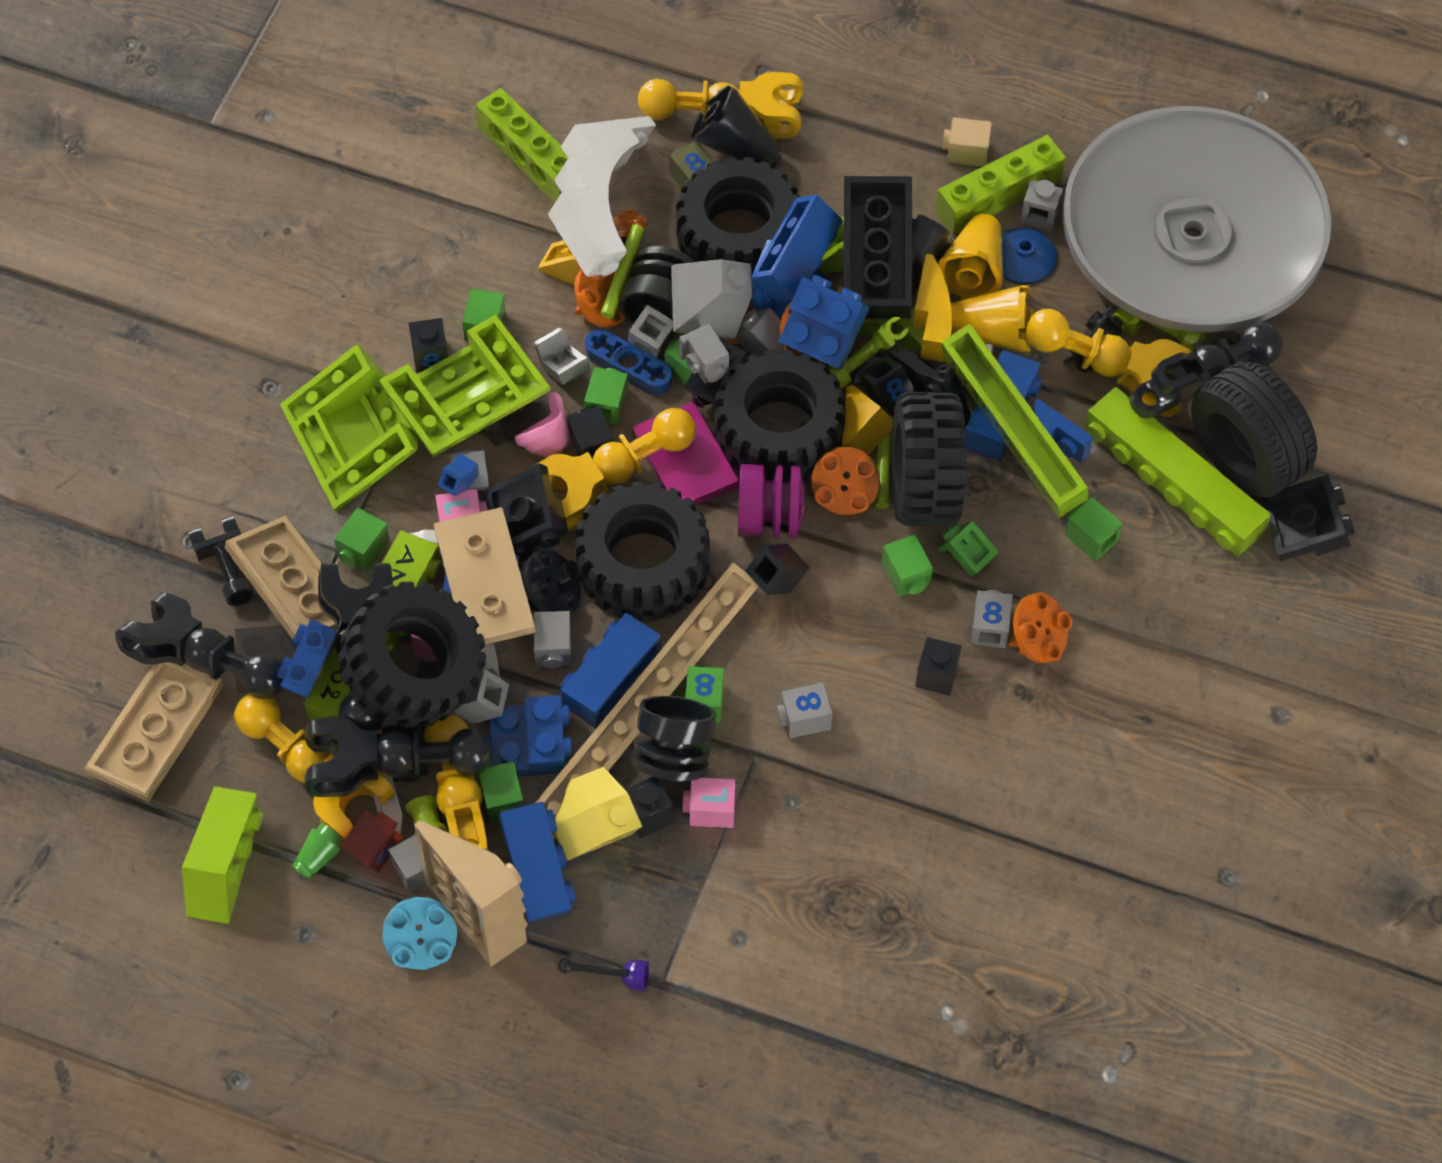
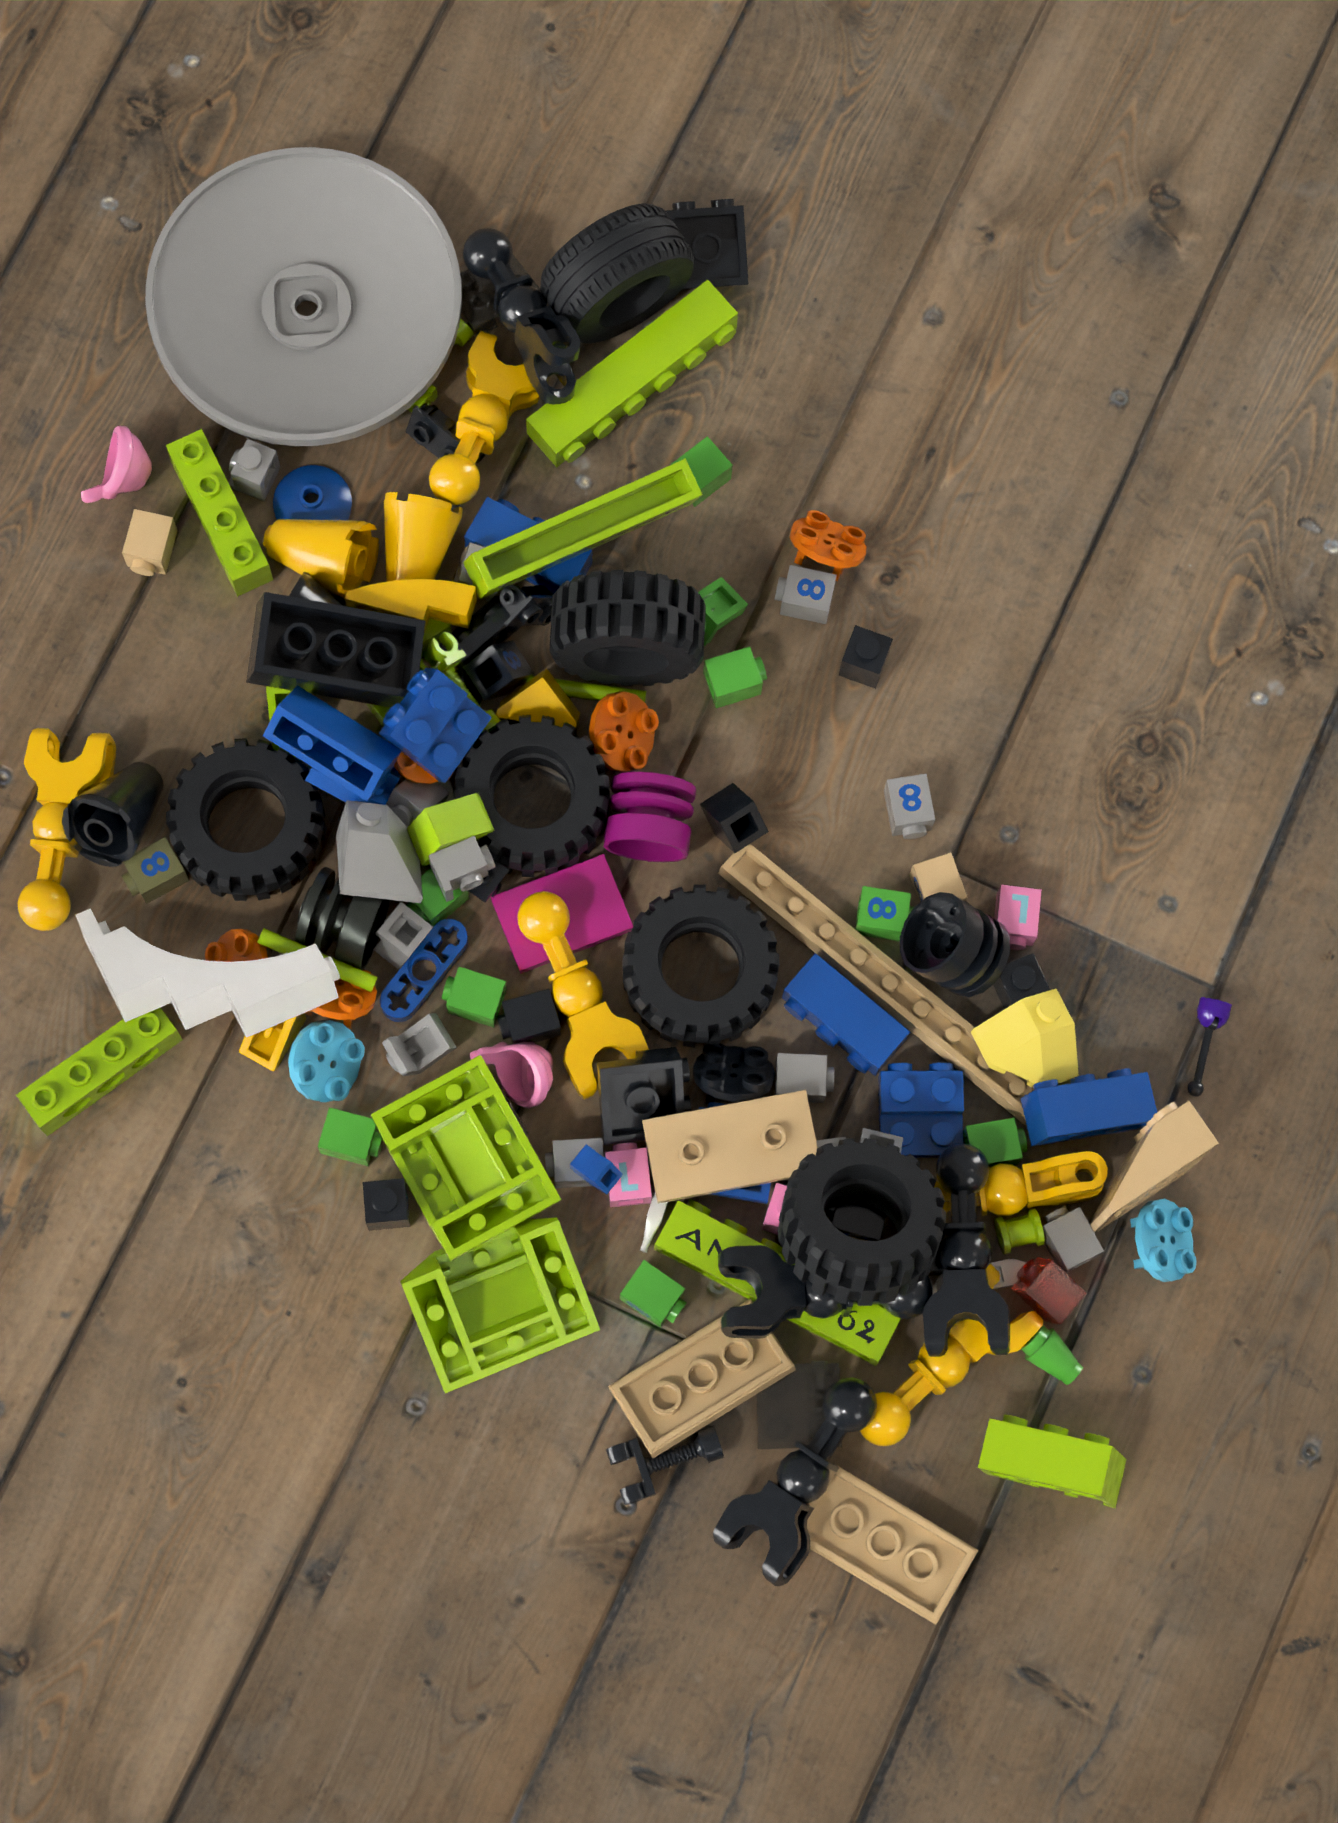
camera: 90 degrees left, 15 degrees up
blue plate [276,619,338,699] -> none
blue slope [1033,399,1093,463] -> none
none -> bright pink hat [81,426,152,503]
none -> medium azure plate [288,1019,365,1102]
none -> lime slope [407,793,495,866]
none -> tan brick [909,853,968,903]

